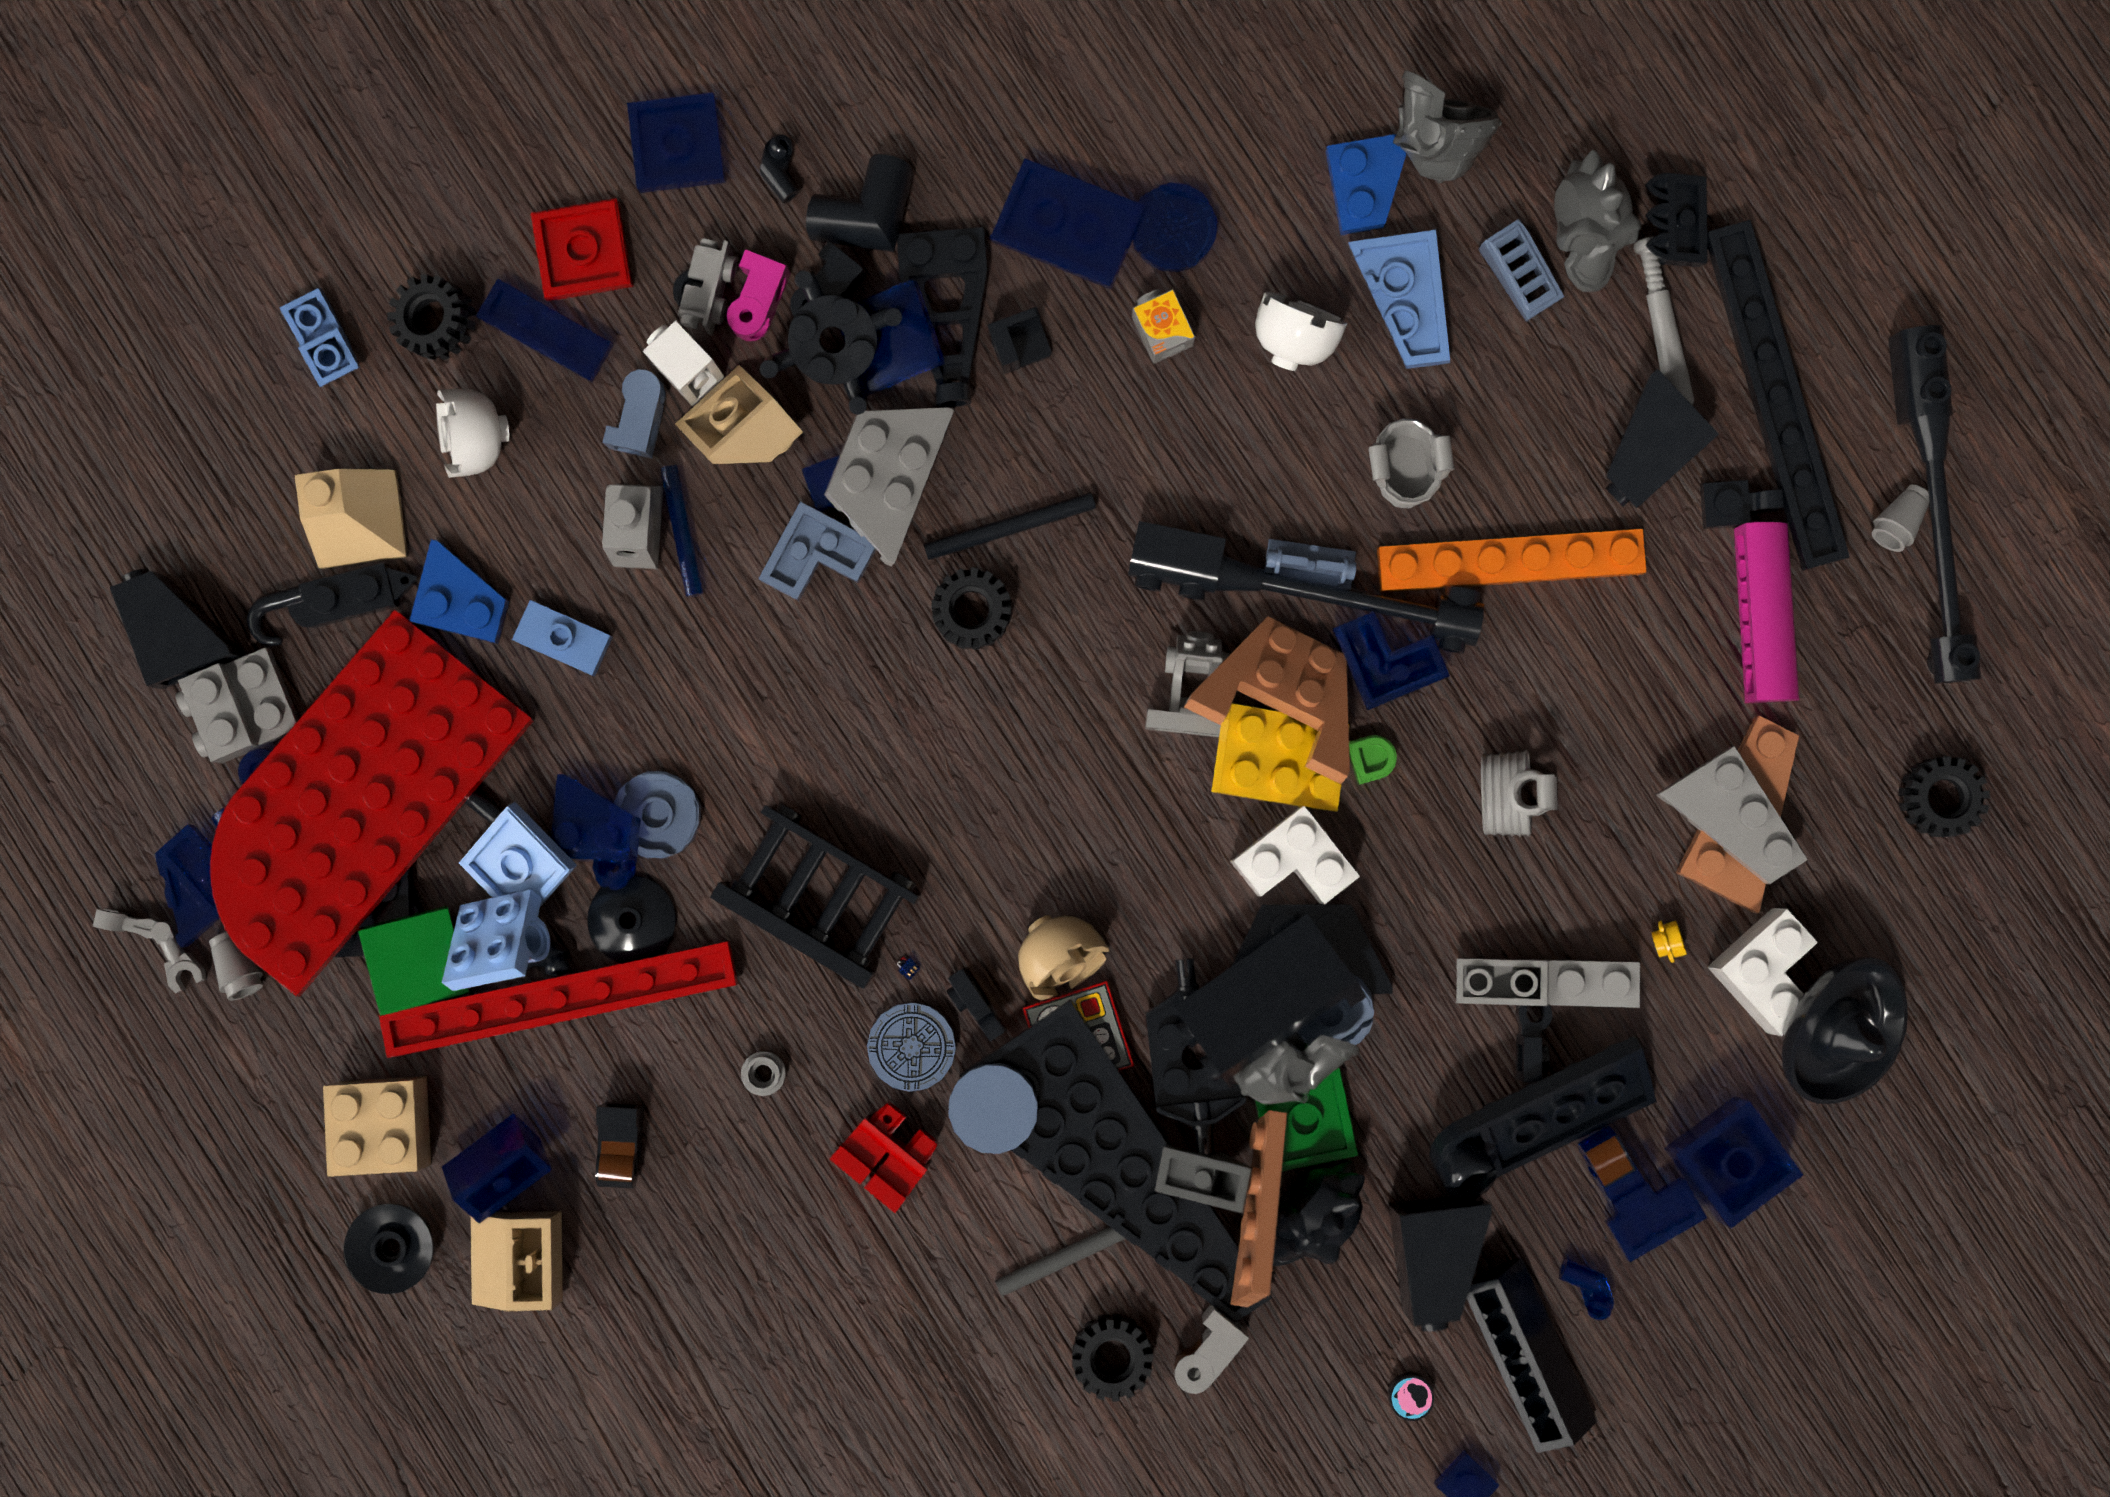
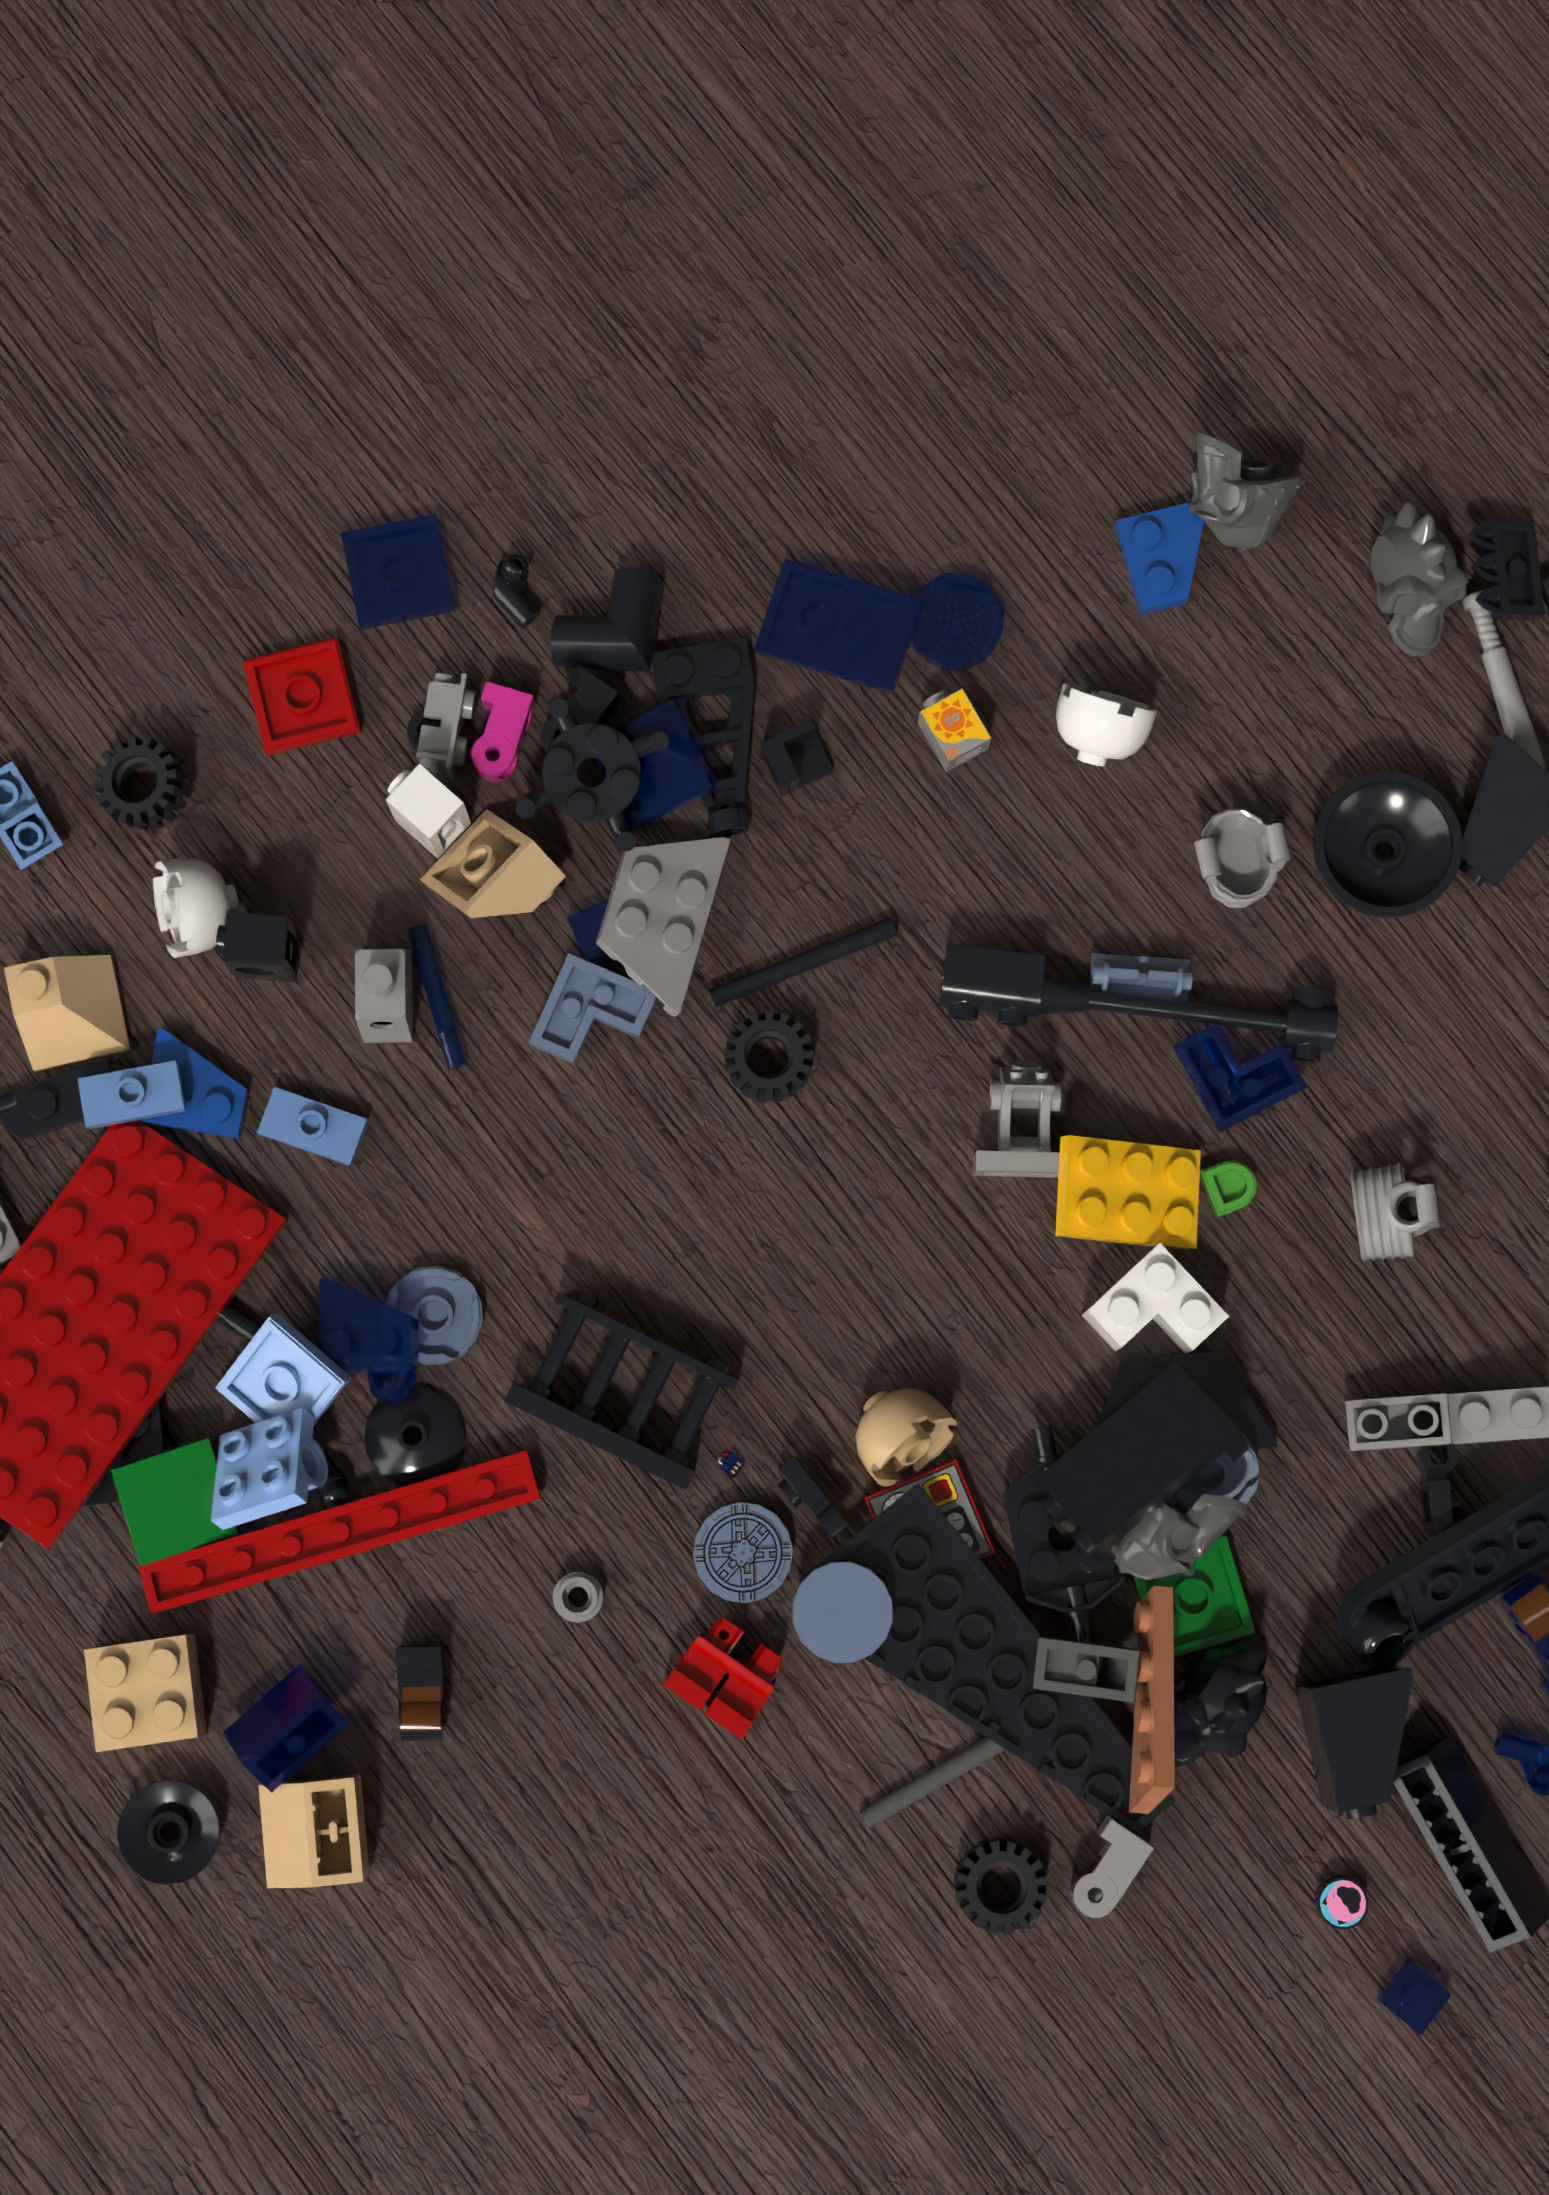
camera: 15 degrees left, 5 degrees down
clear blue tile [476,279,614,383] -> none
sand blue leg [602,369,666,458] -> none
nougat wing [1184,616,1350,784] -> none
medium blue wing [1348,230,1450,369] -> none
orange plate [1377,529,1646,592] -> none
sand blue slope [1478,219,1564,322] -> none
none -> medium blue plate [77,1060,187,1129]
none -> black brick [216,911,300,983]
none -> black dish [1313,772,1463,918]

